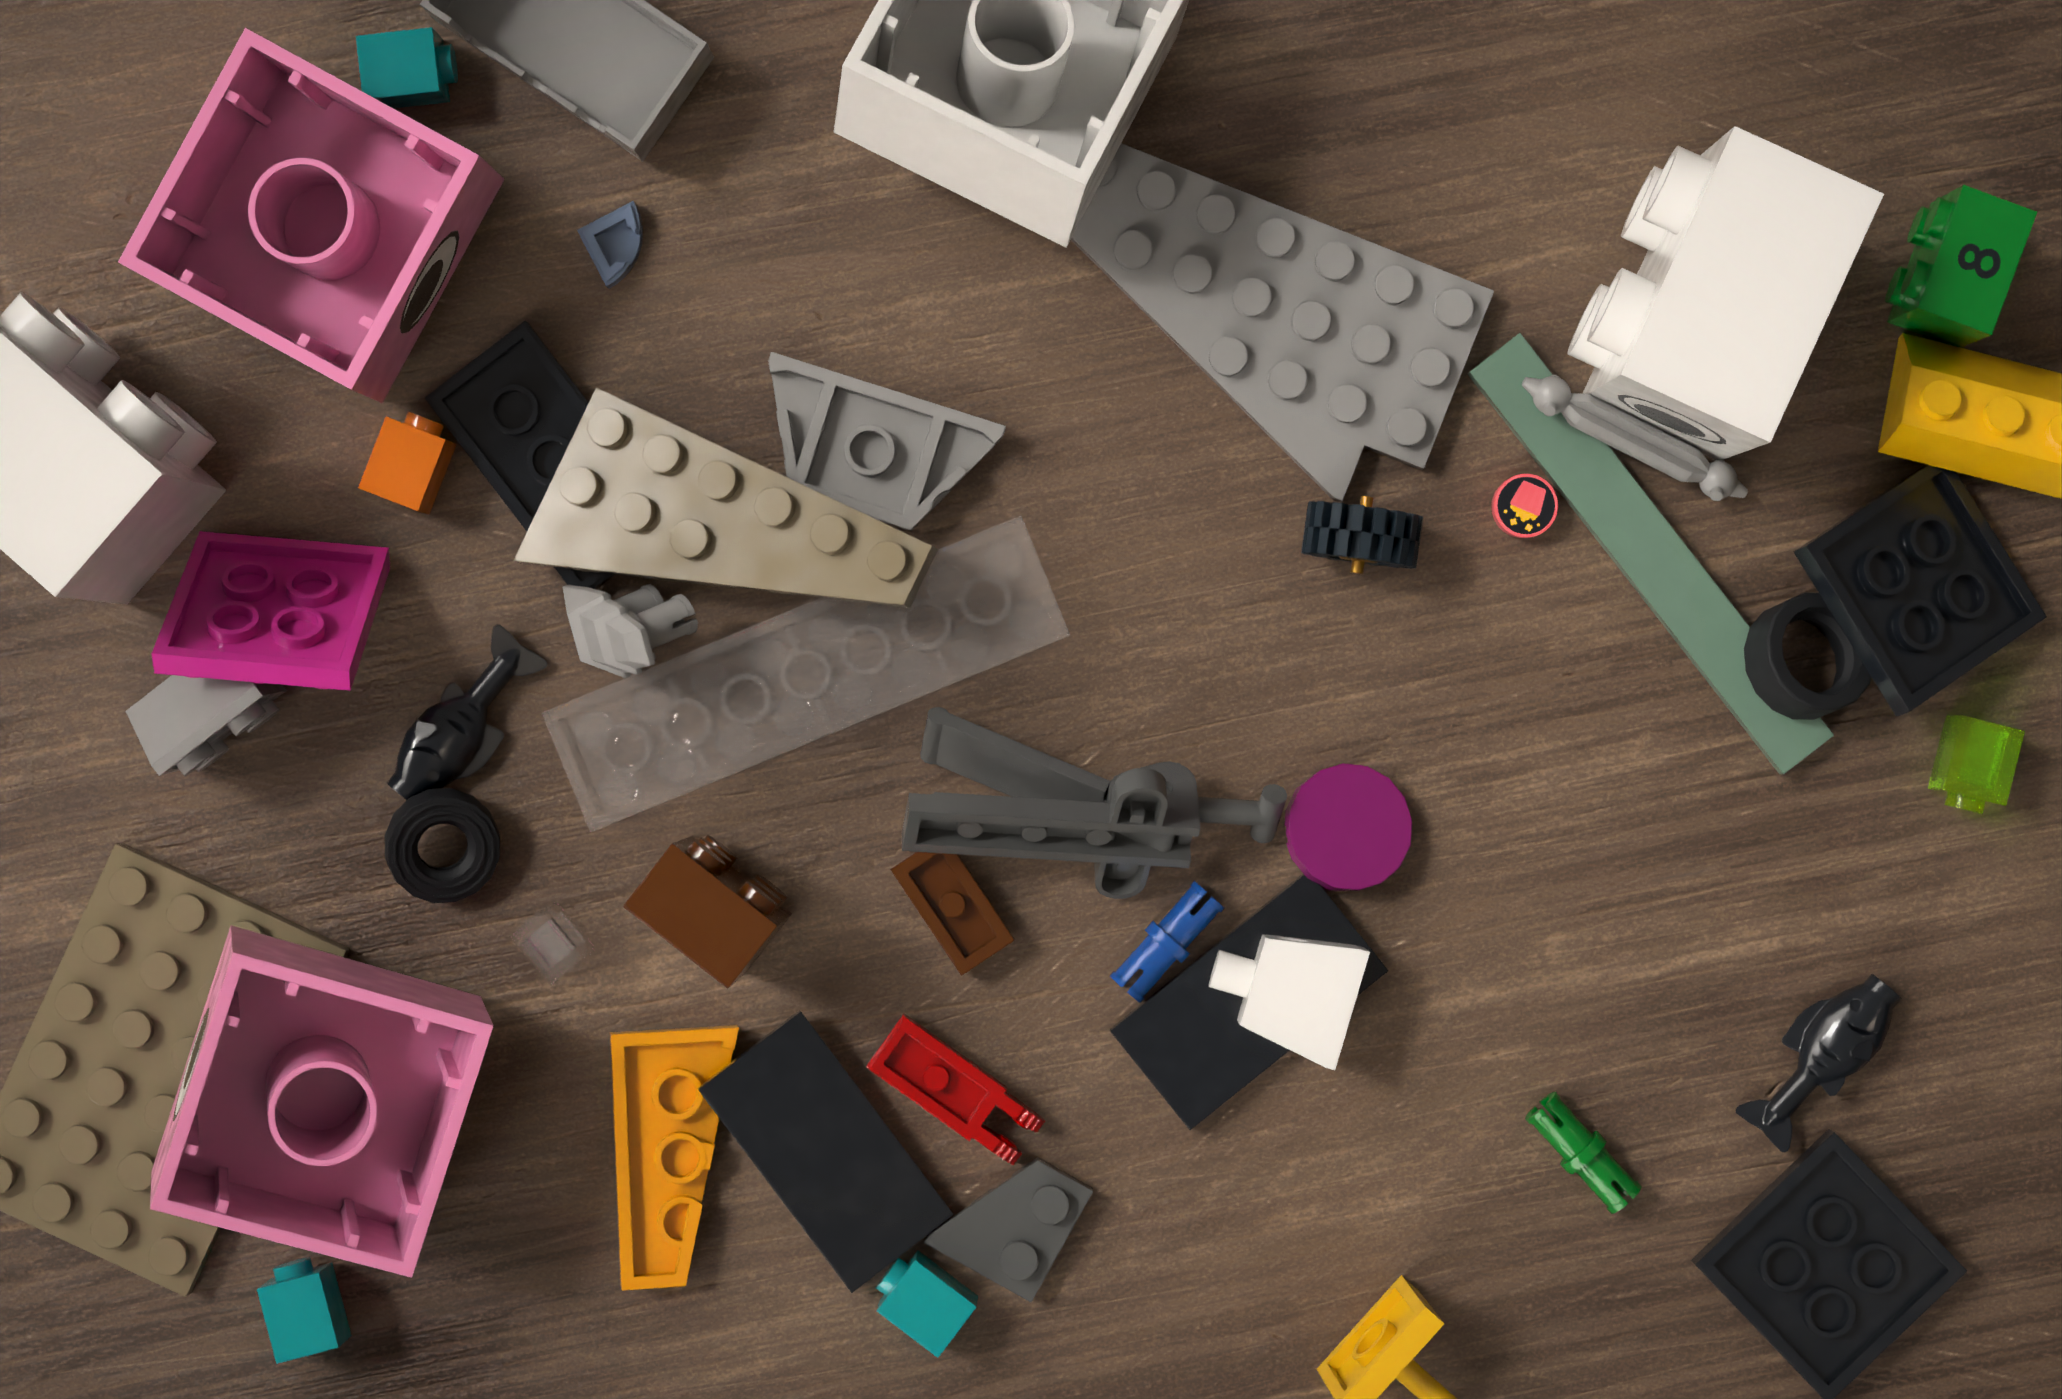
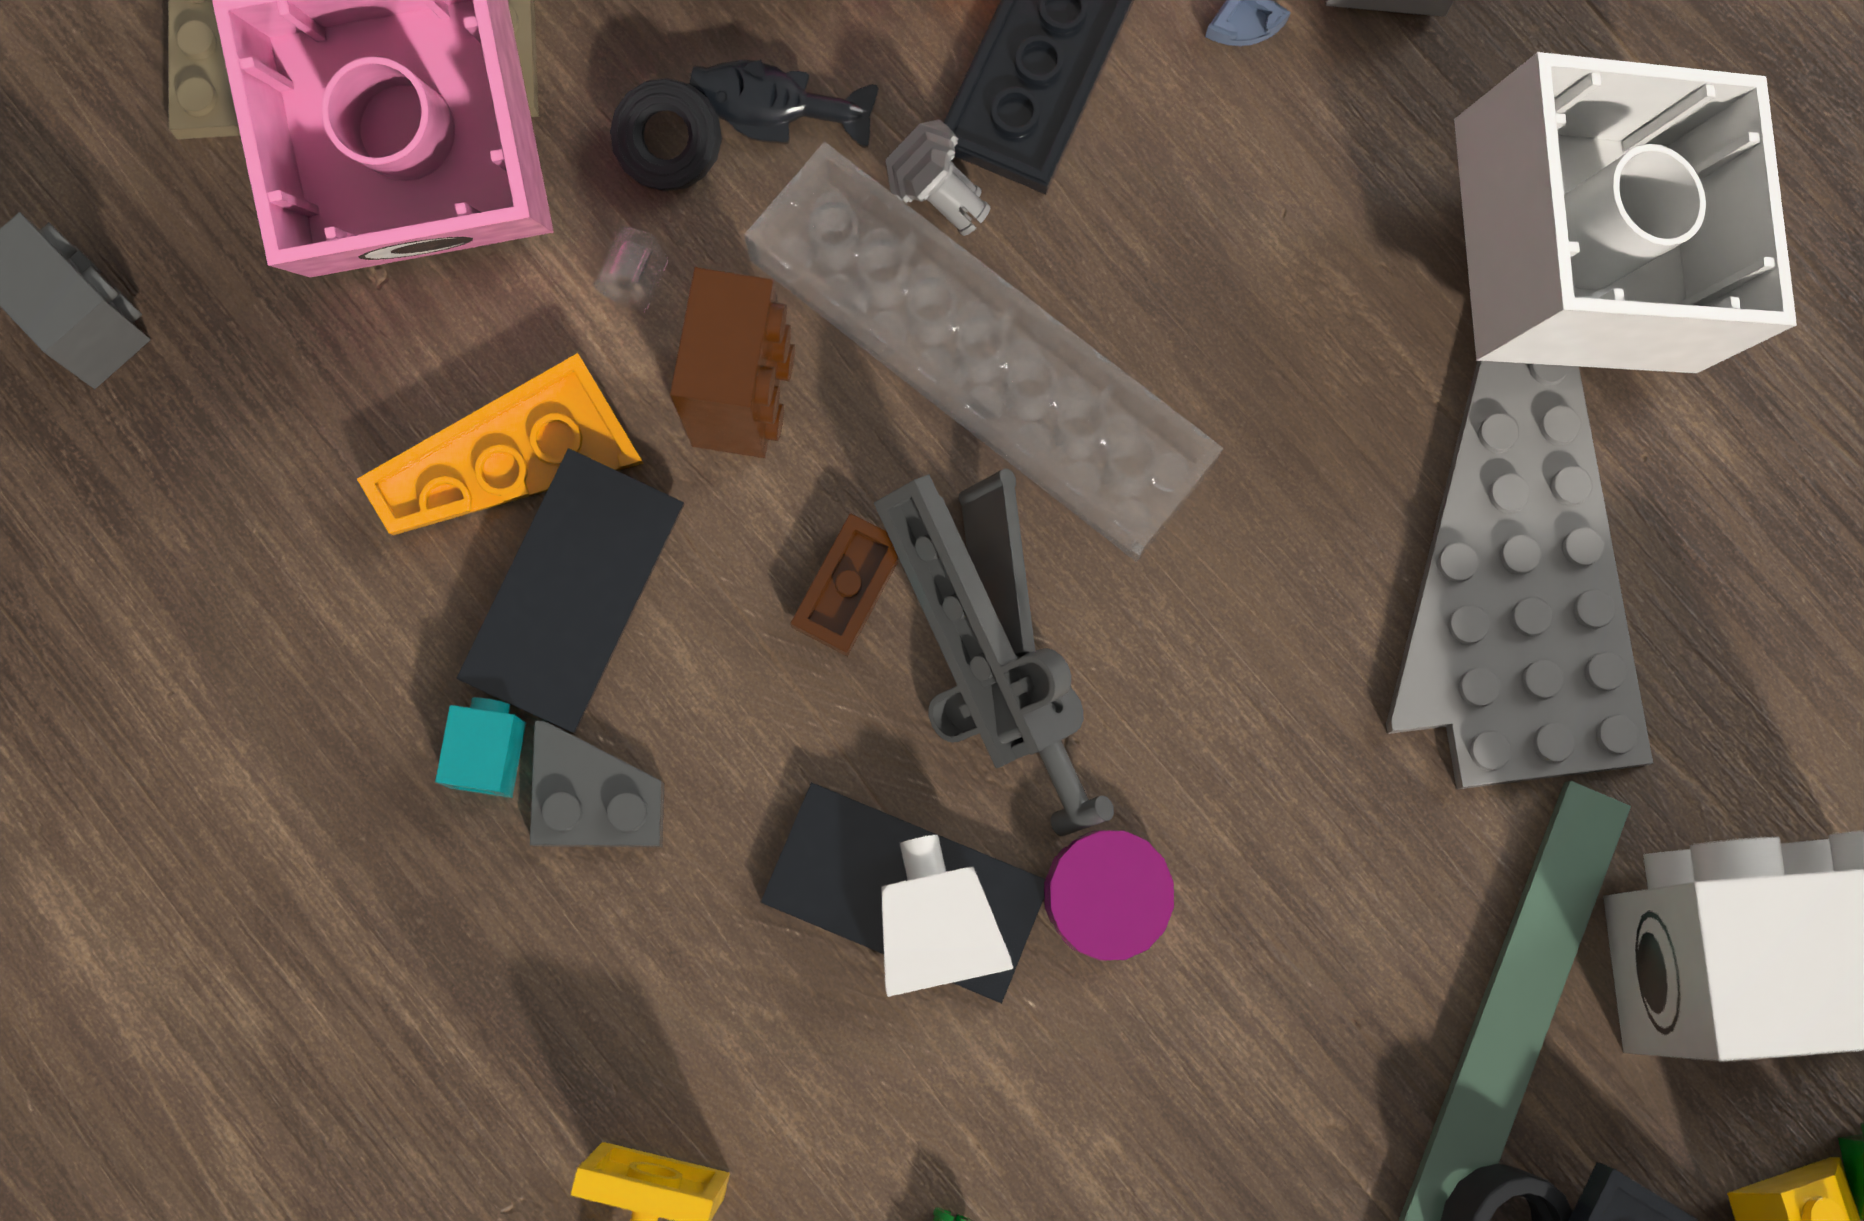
camera: 65 degrees right, 10 degrees down
teal brick [257,1257,352,1364] -> none
wing [513,387,938,608] -> none
light grey wing [768,352,1006,531] -> none
red hinge [866,1013,1045,1165] -> none
blue pin [1110,881,1225,1003] -> none
black wheel [1301,496,1423,574] -> none
tile [1491,474,1558,538] -> none
light grey wheel [1522,375,1748,501] -> none

